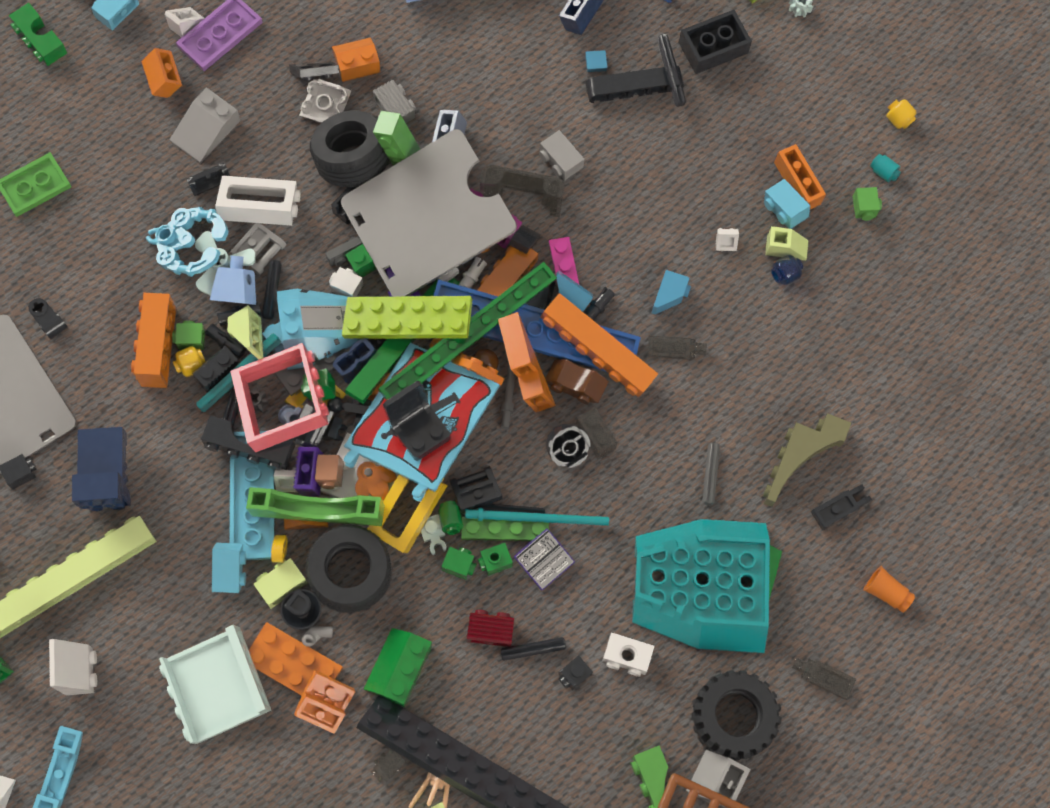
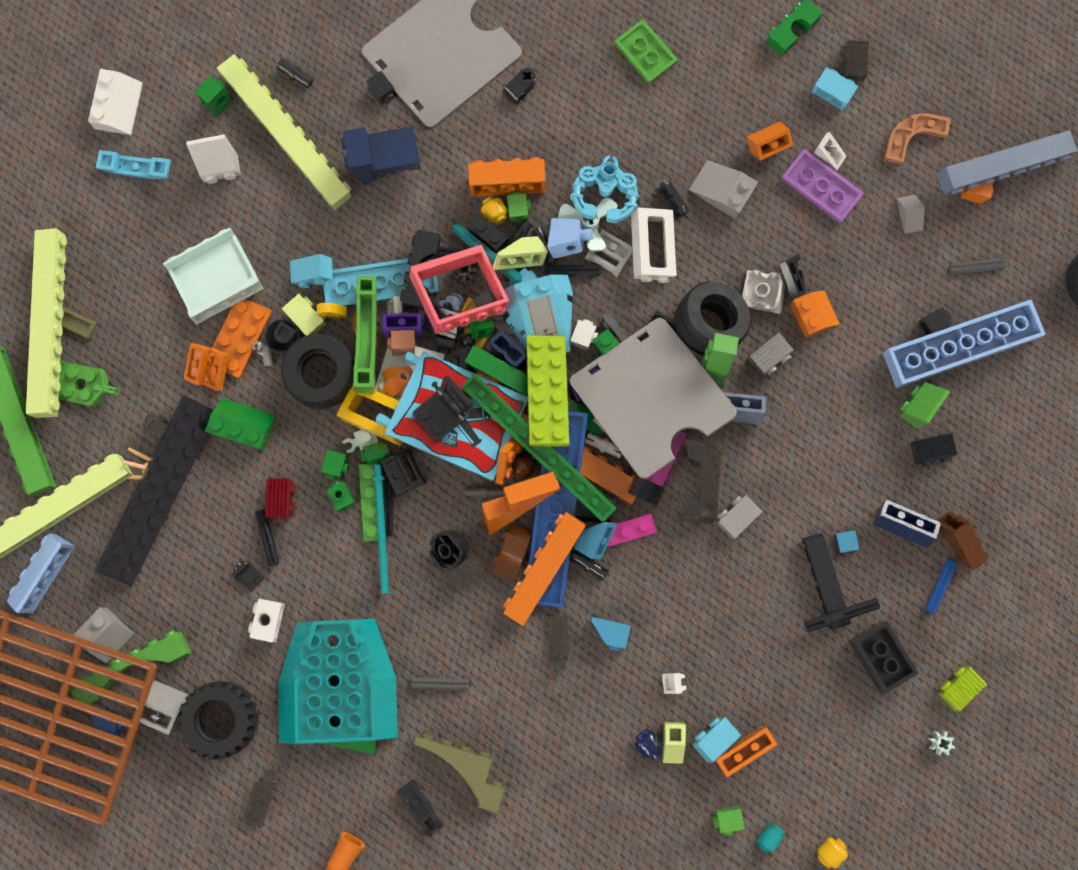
camera: 90 degrees right, 10 degrees up
light grey tile [513,528,575,590] -> none

